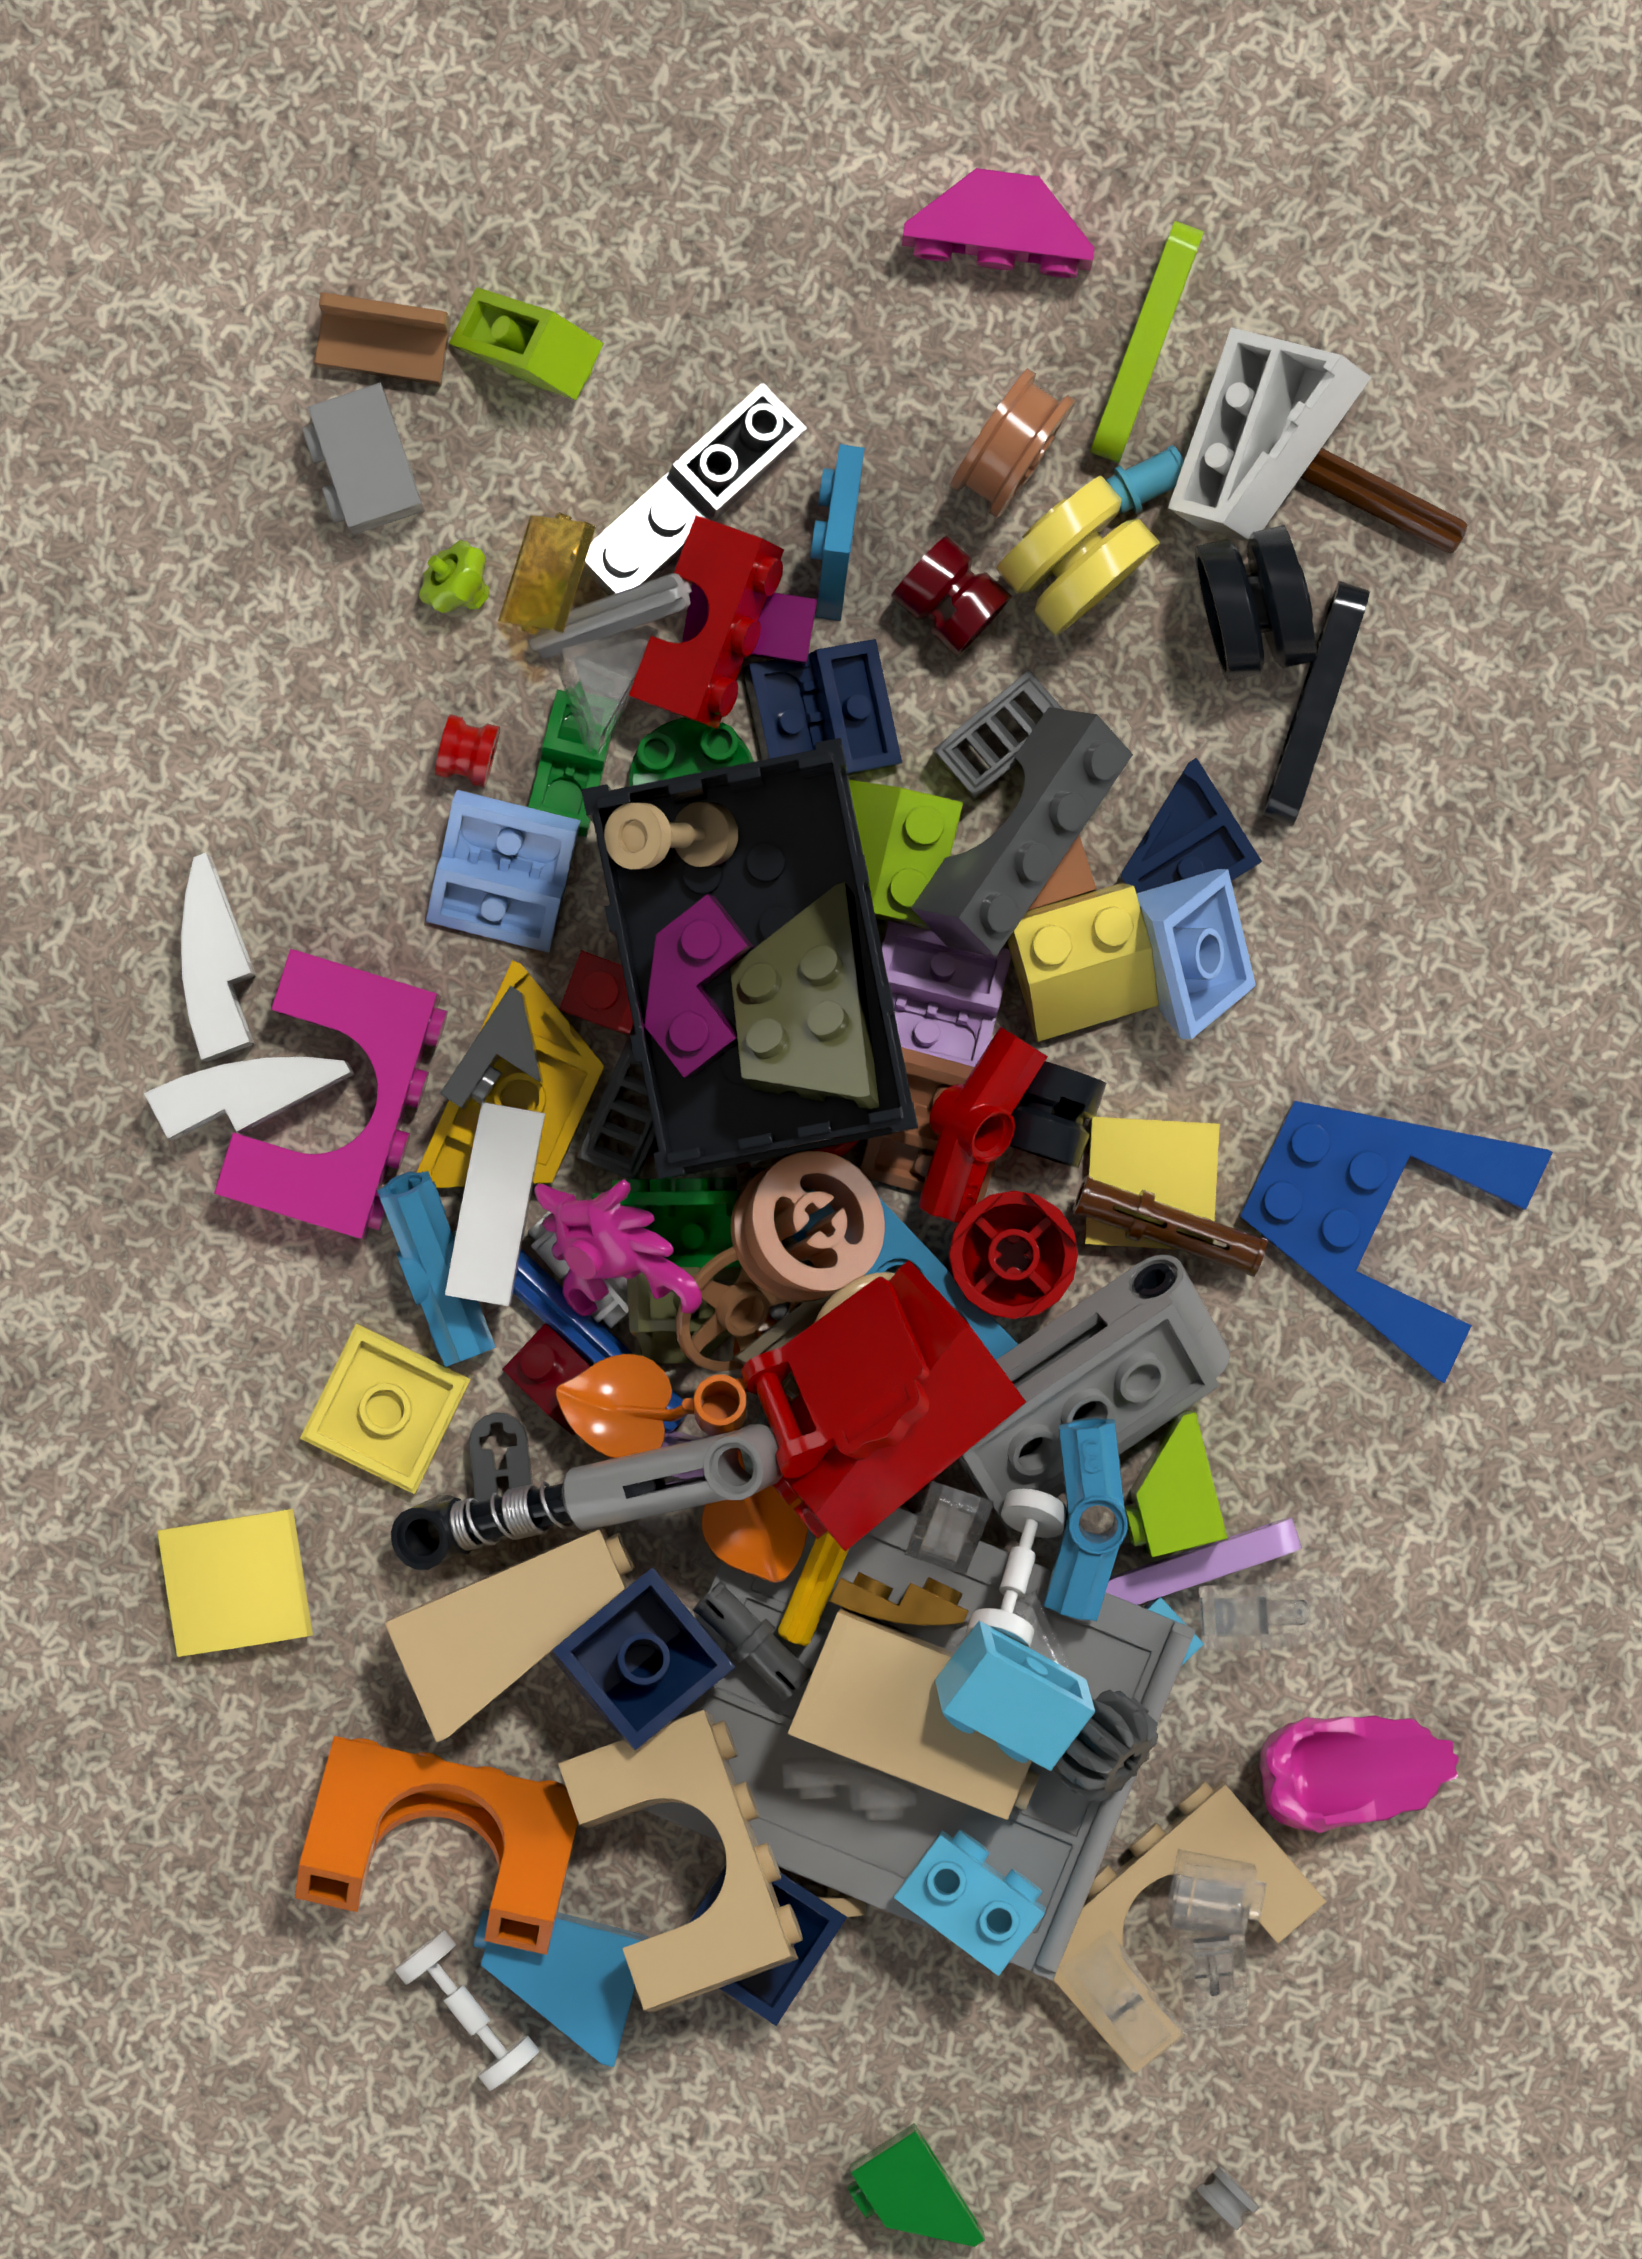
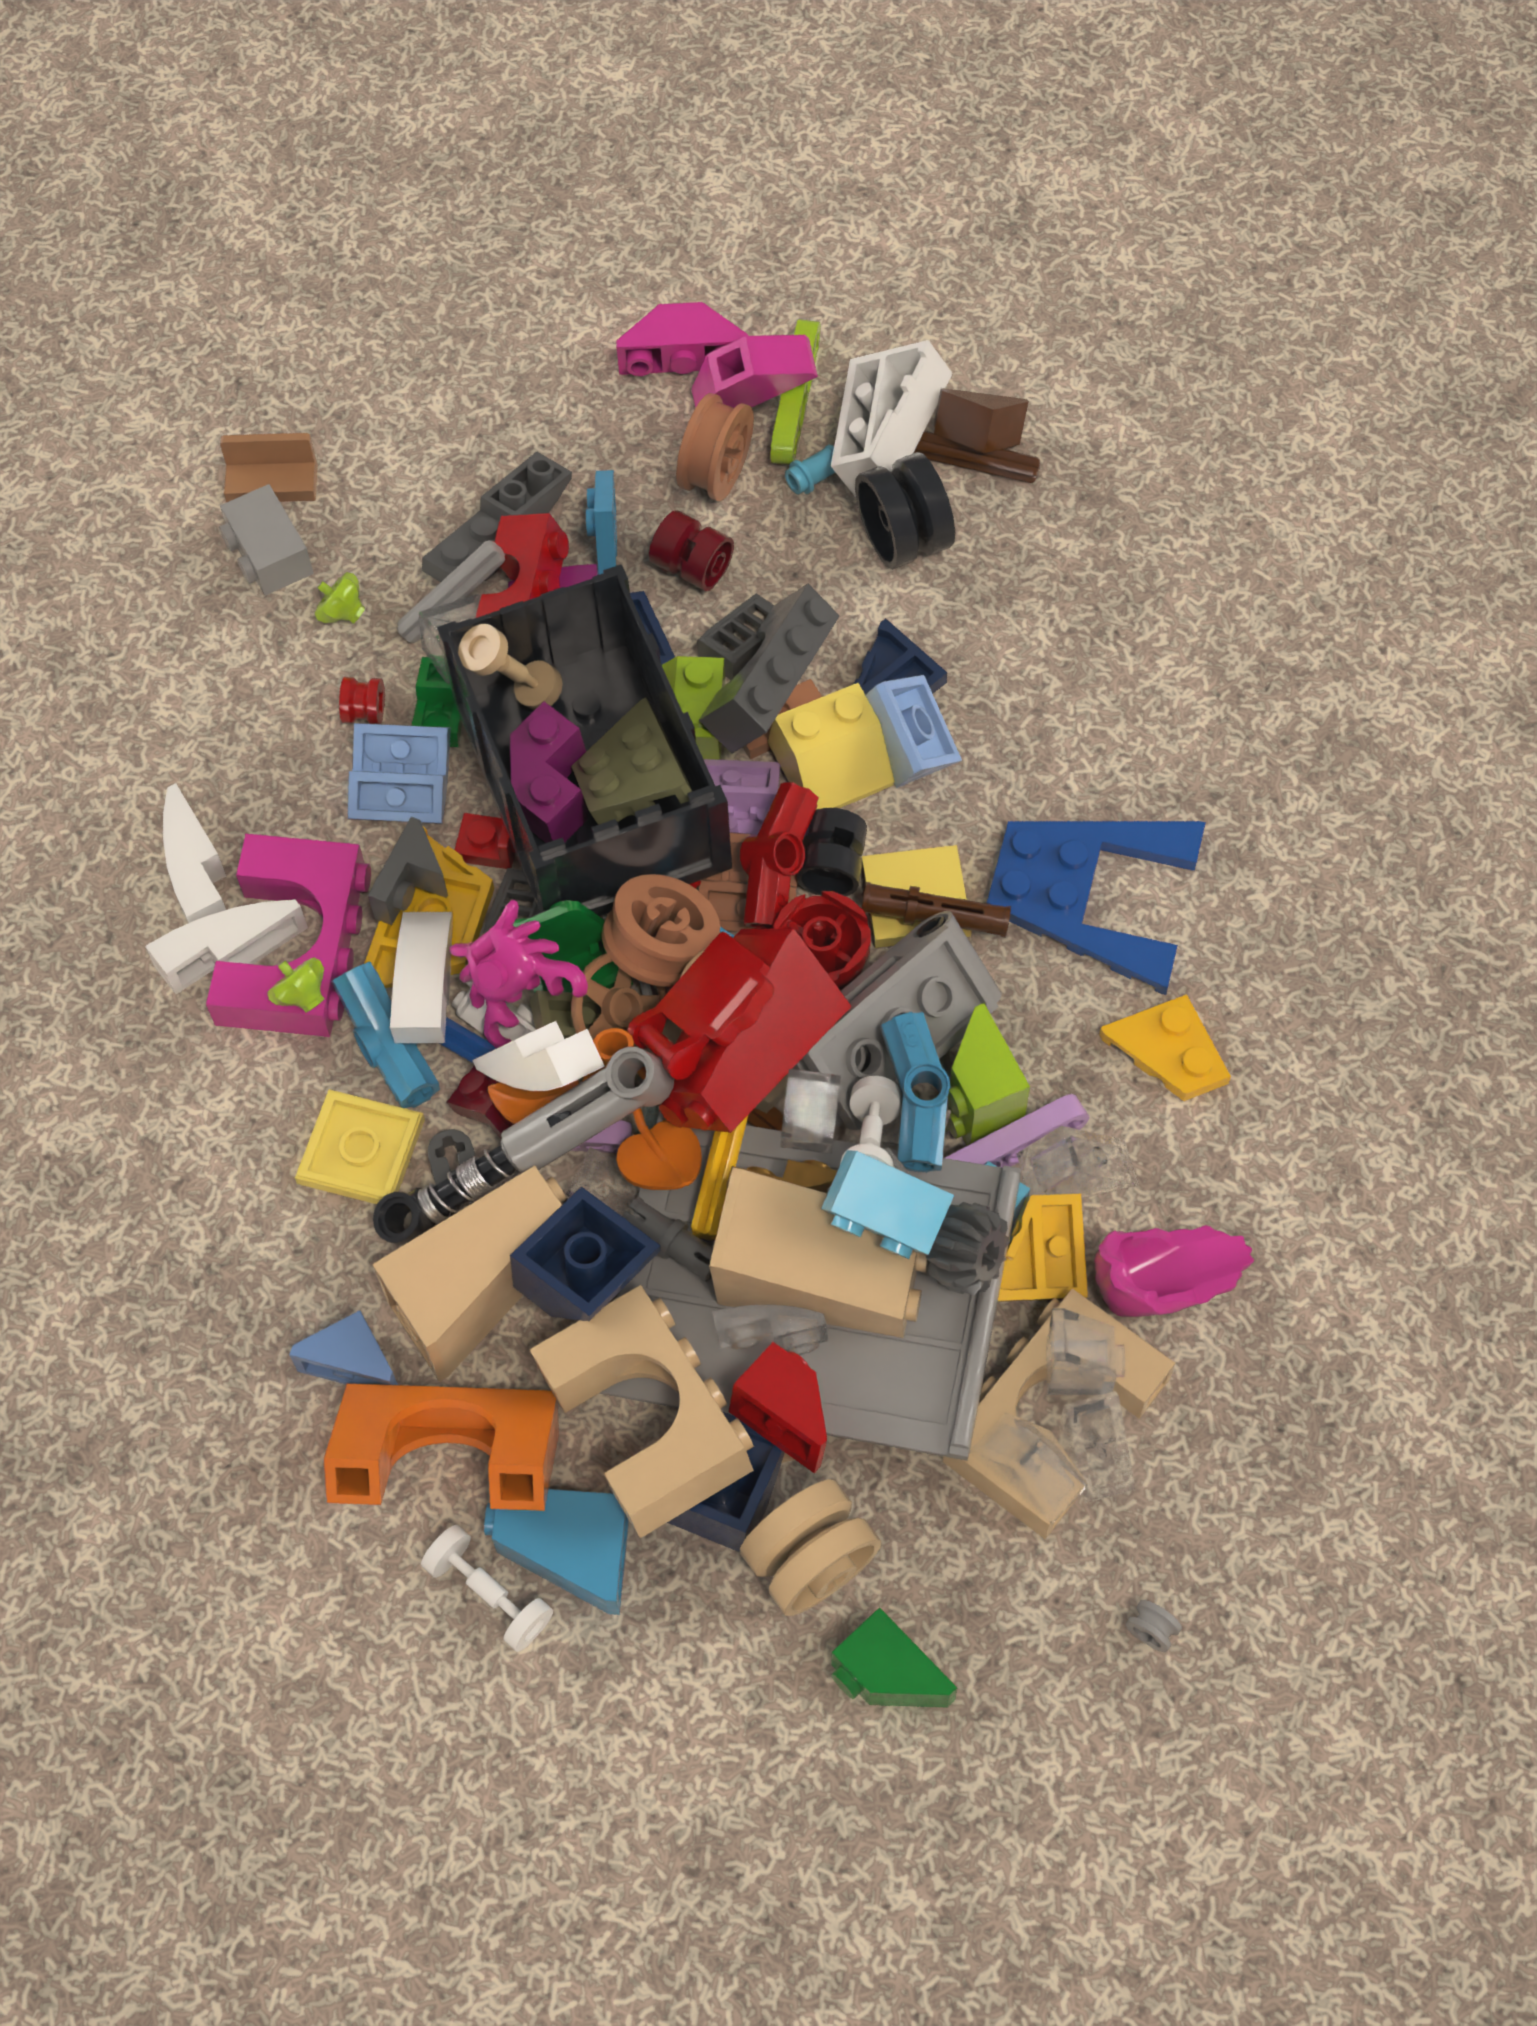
camera: 10 degrees left, 25 degrees down
light yellow slope [157,1509,313,1657] -> none
lime slope [449,287,604,400] -> none
clear yellow piece [498,512,596,635] -> none
medium azure brick [894,1830,1046,1976] -> none
light yellow wheel [996,476,1160,637] -> none
black beam [1262,581,1370,826] -> none
none -> lime piece [267,957,324,1013]
none -> medium blue slope [289,1310,398,1385]
none -> white slope [472,1021,605,1091]
none -> dark pink slope [691,335,818,408]
none -> red slope [728,1342,827,1474]
none -> tan wheel [740,1479,881,1616]
none -> reddish brown slope [933,388,1029,453]
none -> yellow wing [998,1194,1088,1302]
none -> yellow wing [1099,994,1231,1101]

